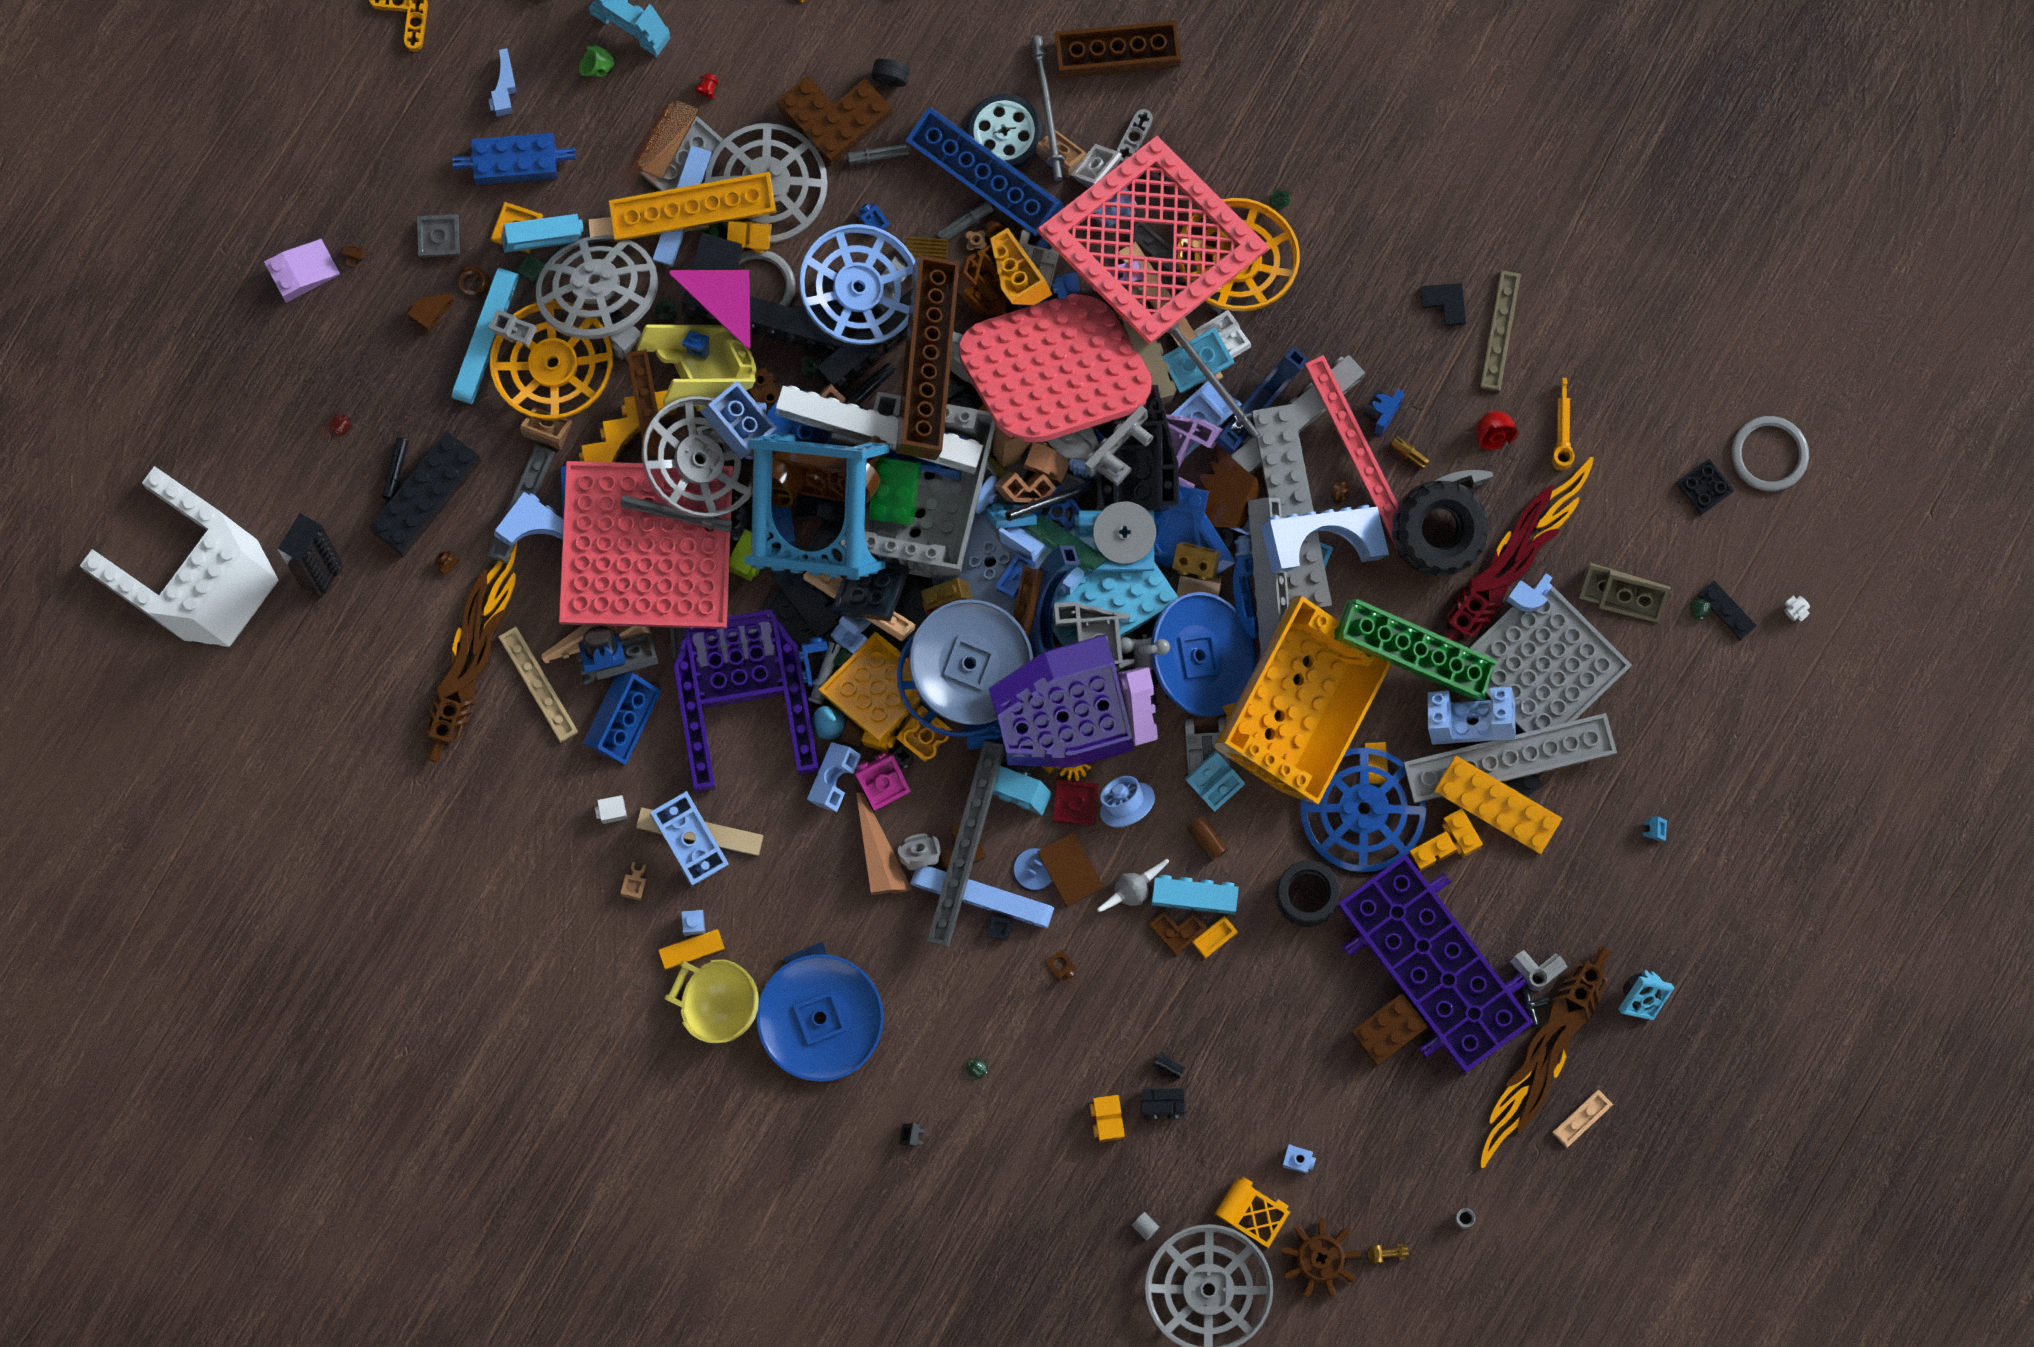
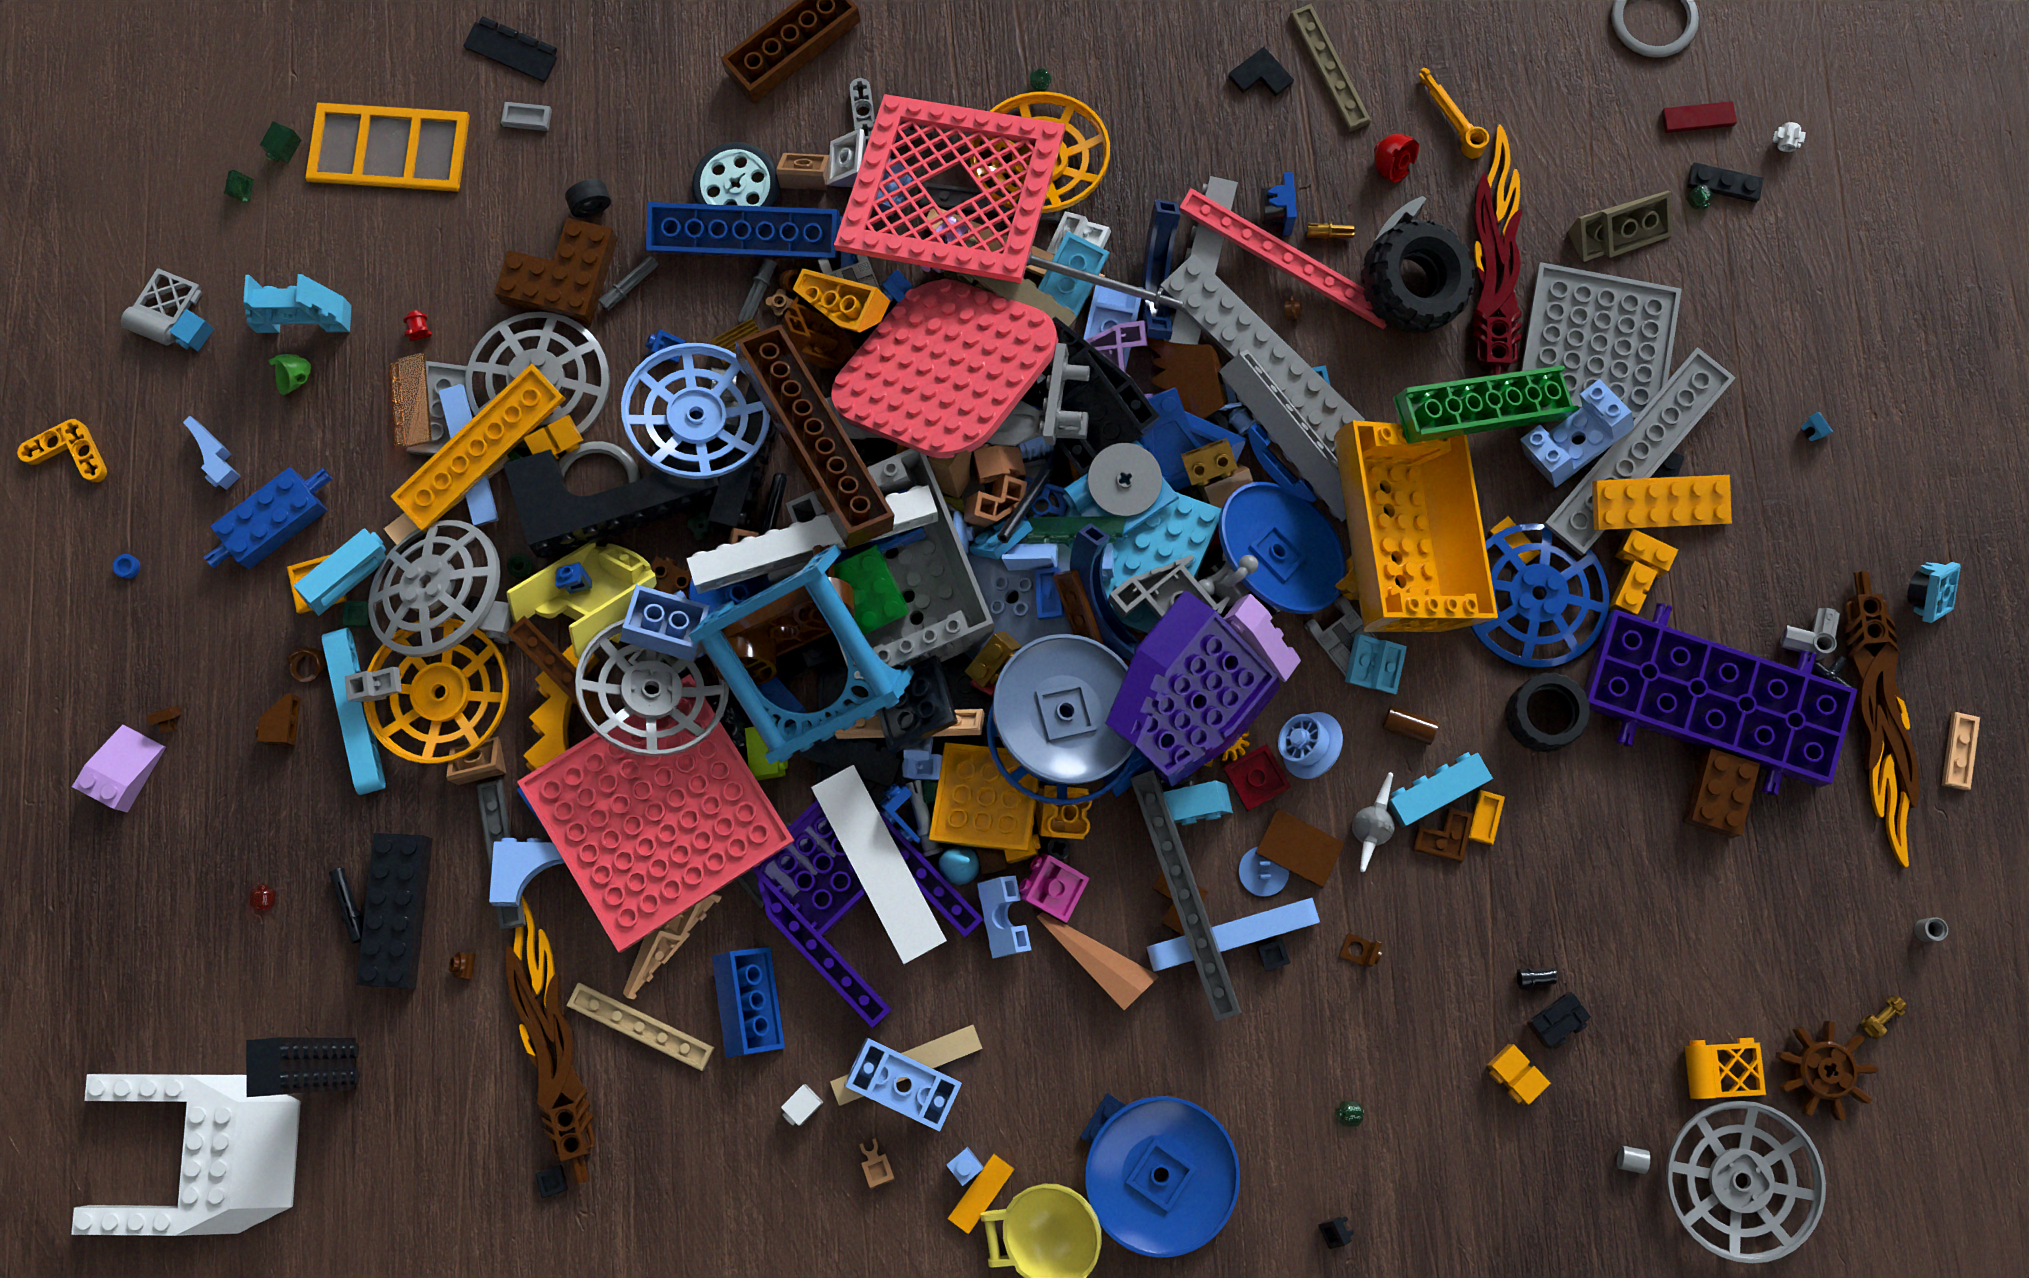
camera: 30 degrees left, 0 degrees up
flat silver plate [417,214,460,258] -> none
dark grey tile [576,633,659,685] -> none
piece [578,625,626,673] -> none
dark grey axle [620,495,732,532] -> none
dark pink tile [670,270,750,349] -> none
light grey plate [898,834,941,870] -> none
flat silver bar [1030,36,1065,181] -> none
light blue arch [1261,505,1389,574] -> none
light blue brick [1282,1144,1316,1174] -> none
light blue brick [1506,573,1552,612] -> none
black tile [1676,458,1735,516] -> none
none -> blue tile [113,554,140,579]
none -> black tile [535,1165,569,1199]
none -> white sticker [811,765,947,964]
none -> dark red tile [1662,101,1737,133]

